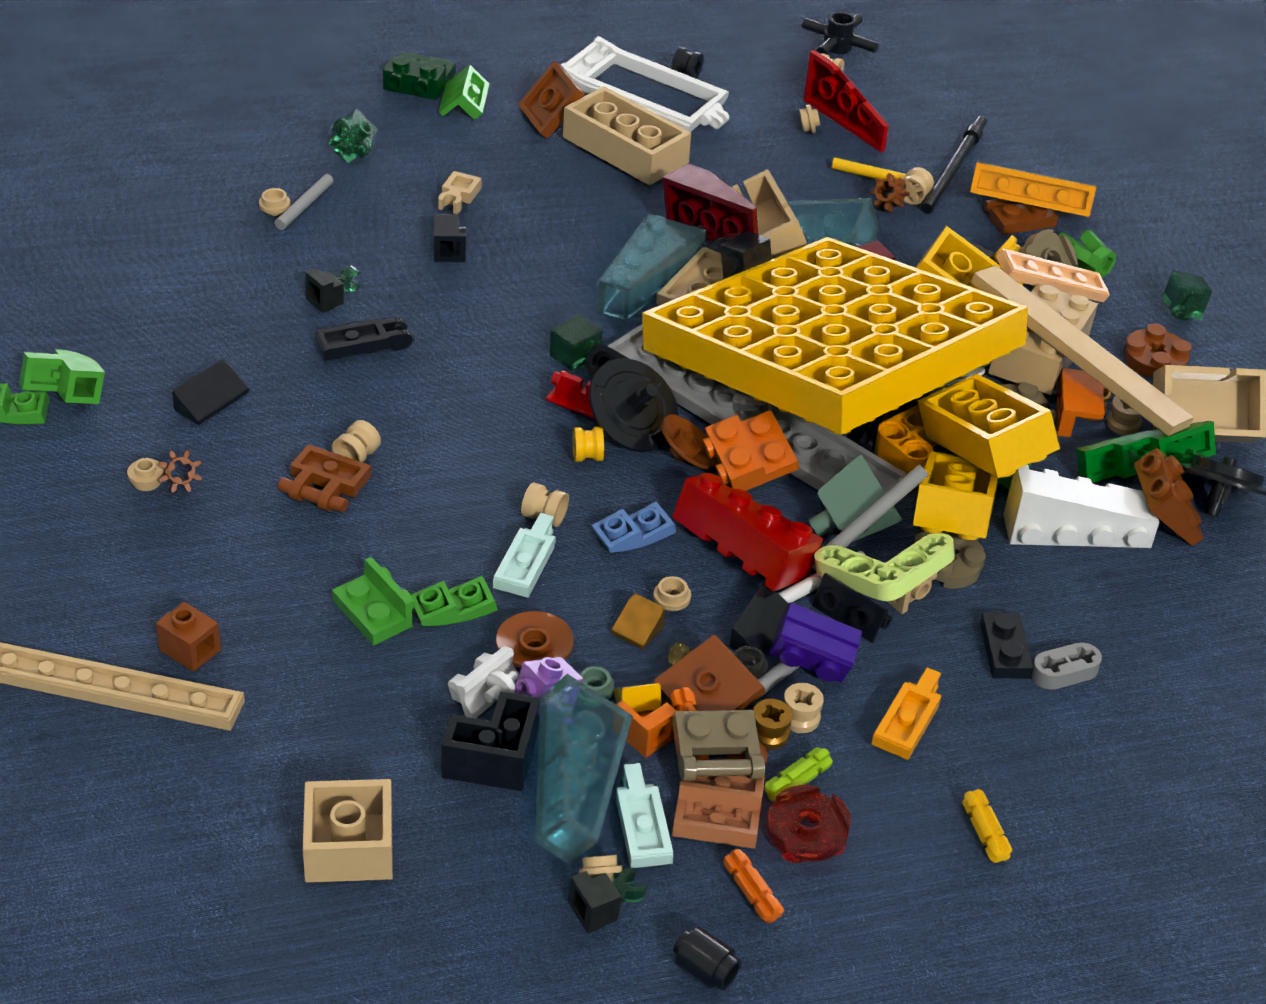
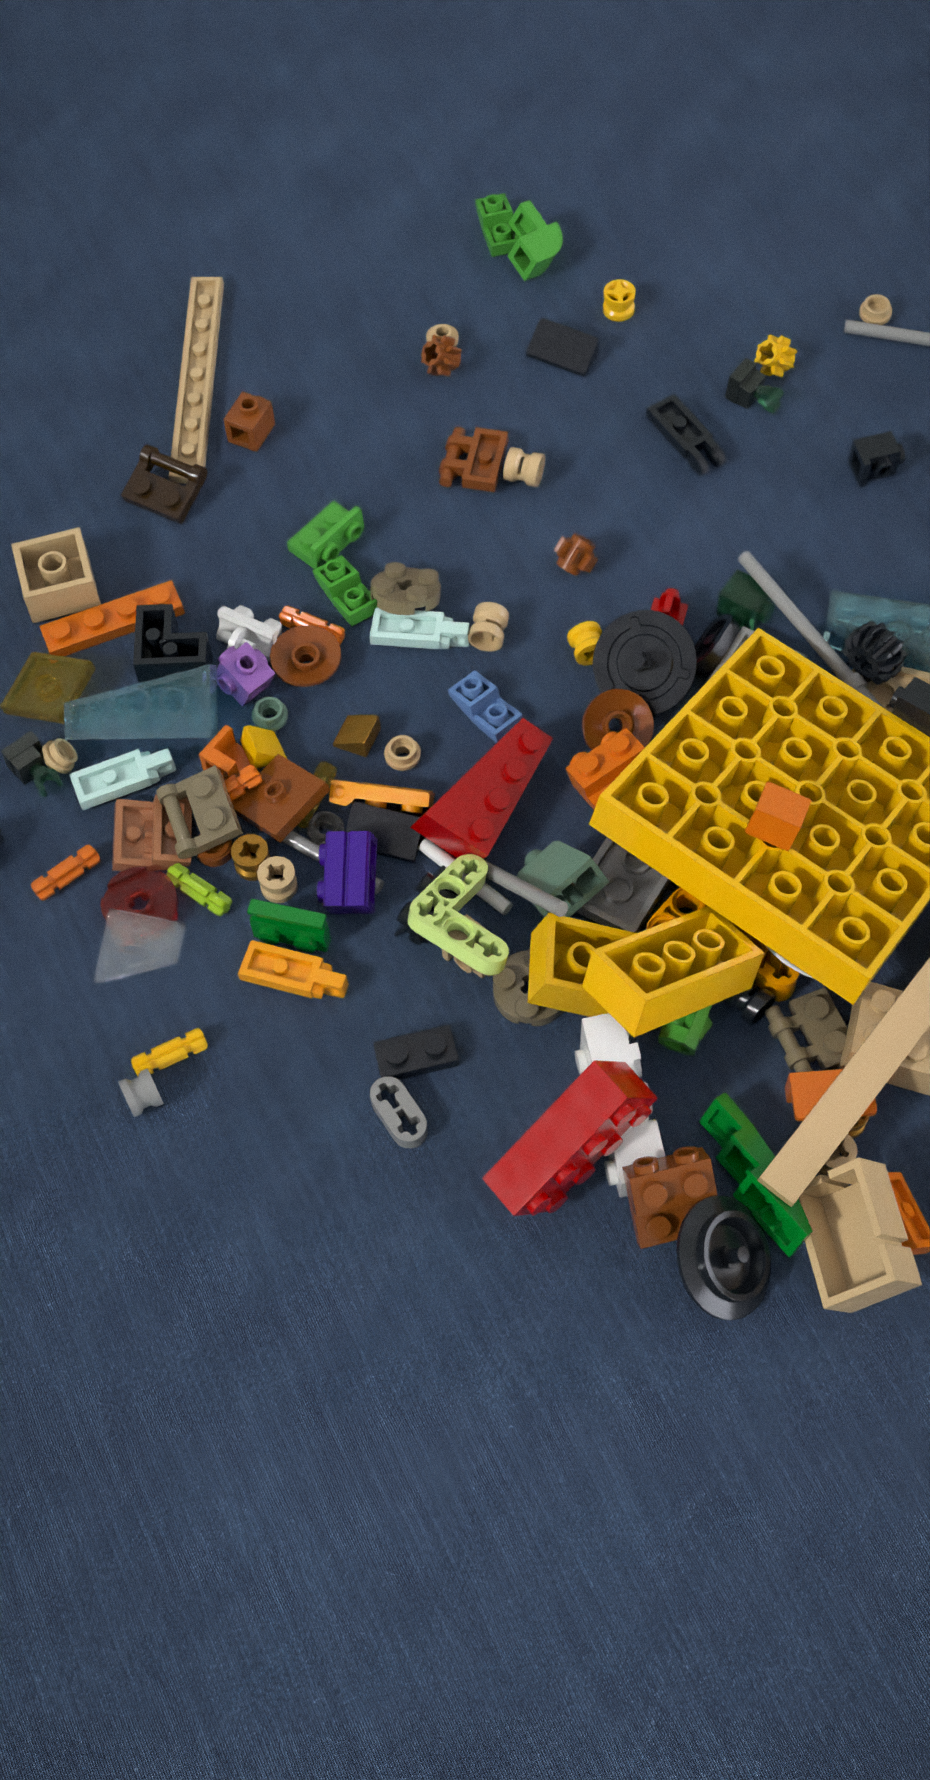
camera: 85 degrees right, 20 degrees up
none -> clear yellow plate [0,652,96,724]
none -> orange plate [39,580,185,661]
none -> clear wing [94,908,186,983]
none -> light grey wheel [118,1068,164,1117]
none -> dark brown plate [120,444,207,525]
none -> green plate [247,898,331,952]
none -> orange axle [279,605,345,645]
none -> light orange hinge [329,779,435,813]
none -> dark tan plate [370,562,441,615]
none -> red brick [482,1060,658,1216]
none -> dark orange gear [554,532,599,576]
none -> yellow wheel [603,279,636,322]
none -> light grey bar [738,551,883,707]
none -> orange panel [745,782,811,852]
none -> yellow gear [754,334,797,378]
none -> black gear [842,620,908,685]

